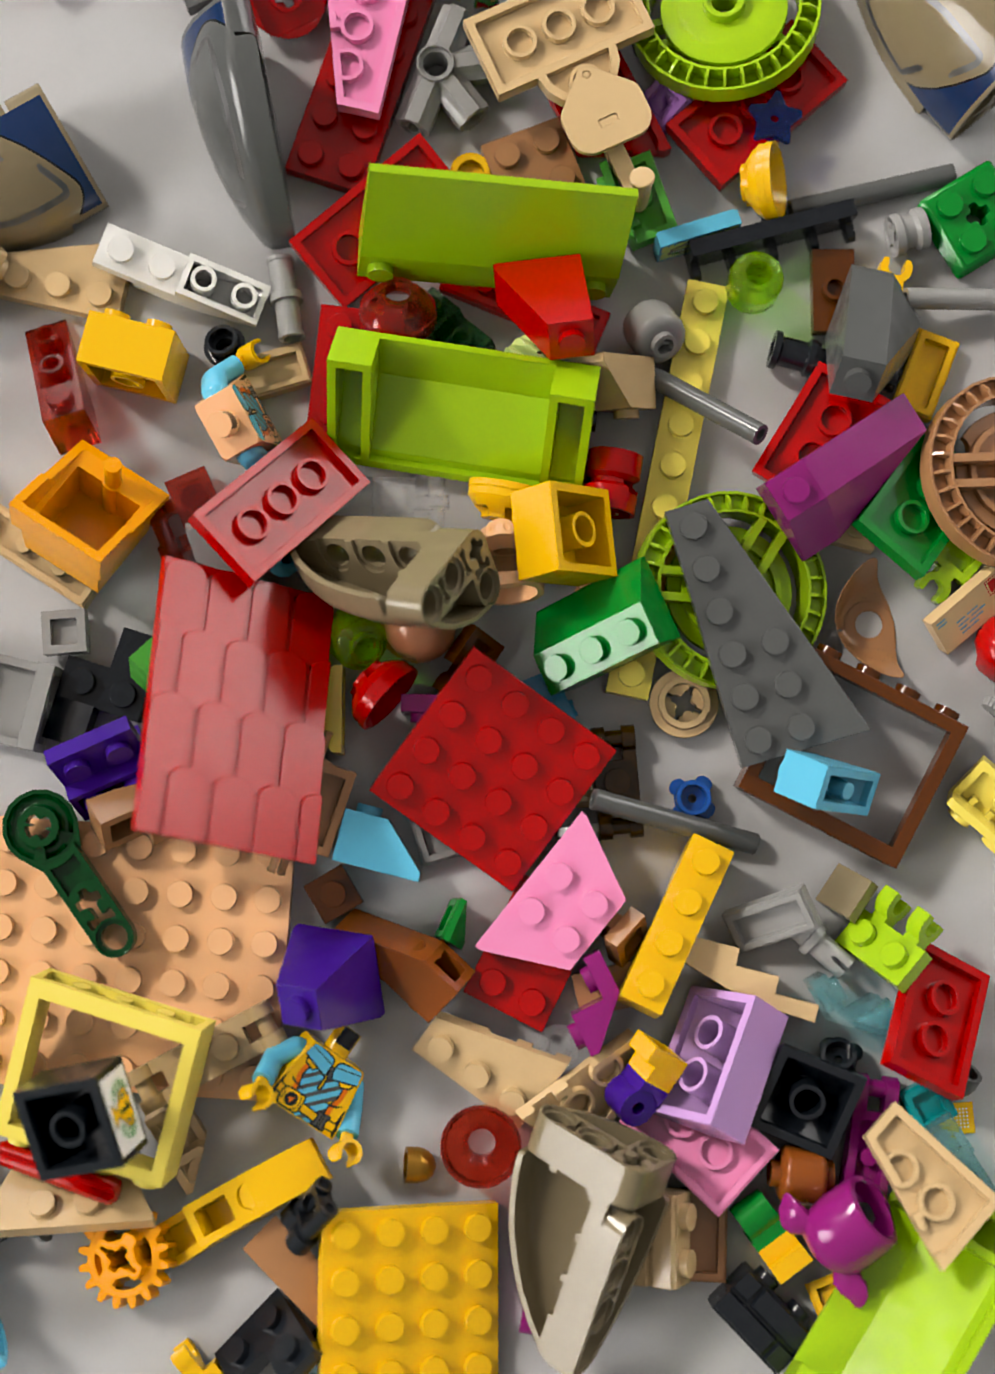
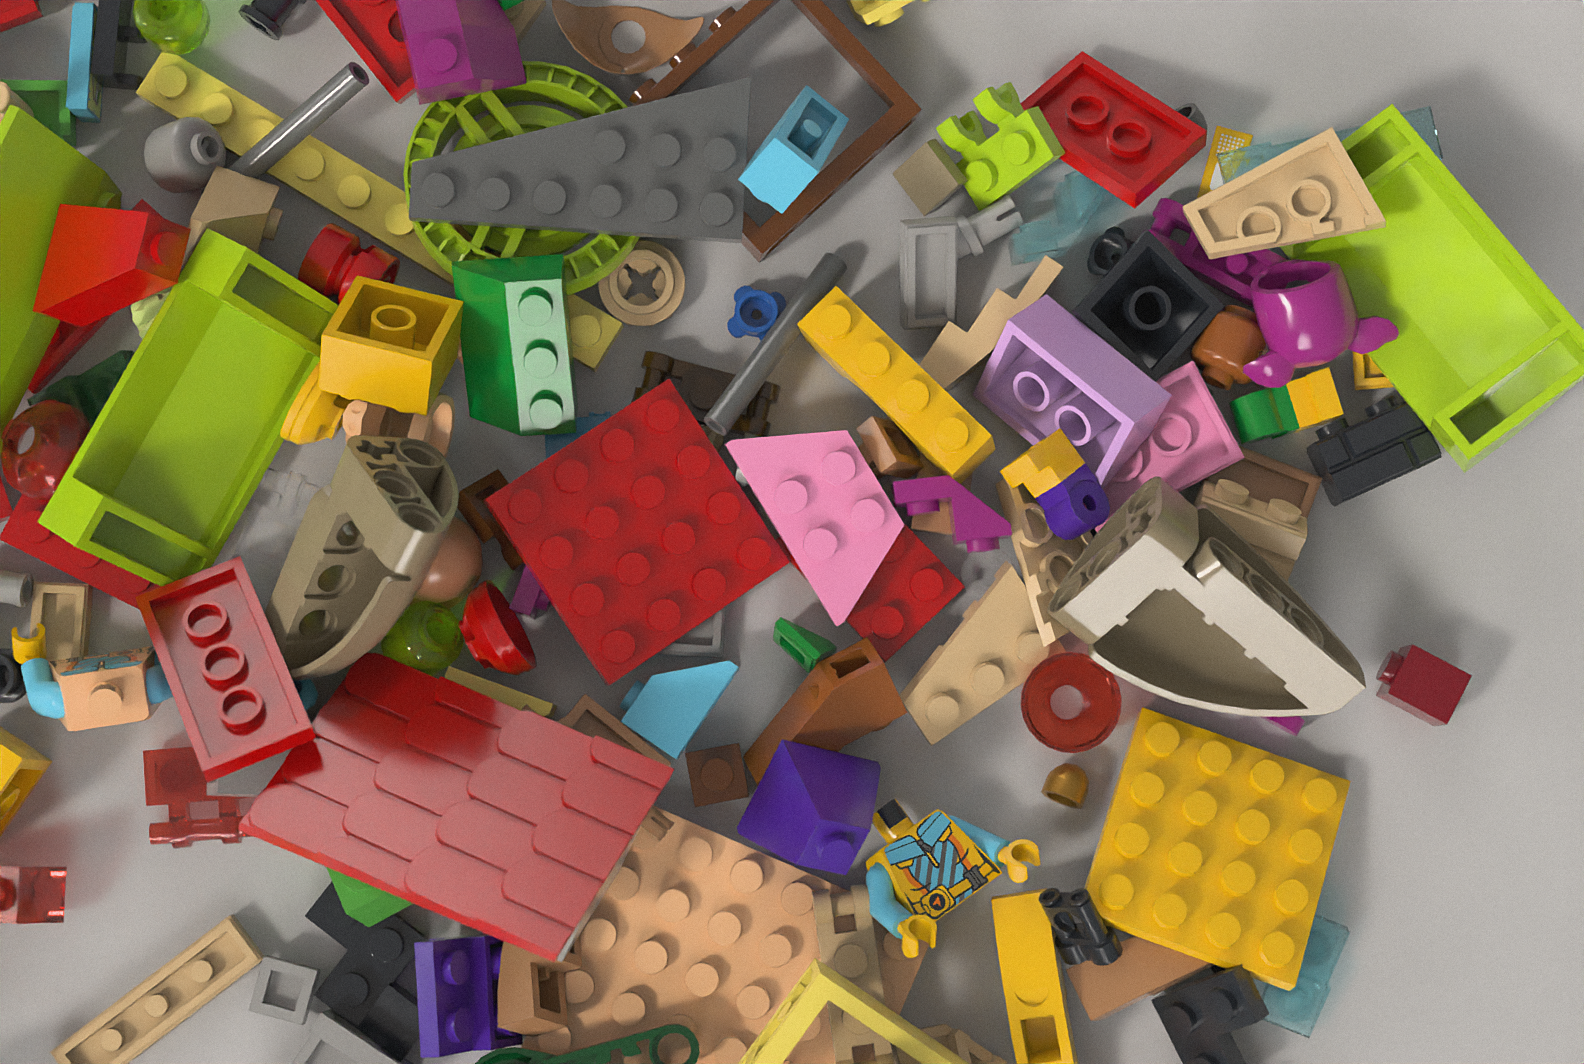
camera: 70 degrees left, 0 degrees up
light orange piece [9,439,170,593] -> none
teal tile [899,1083,958,1131] -> none

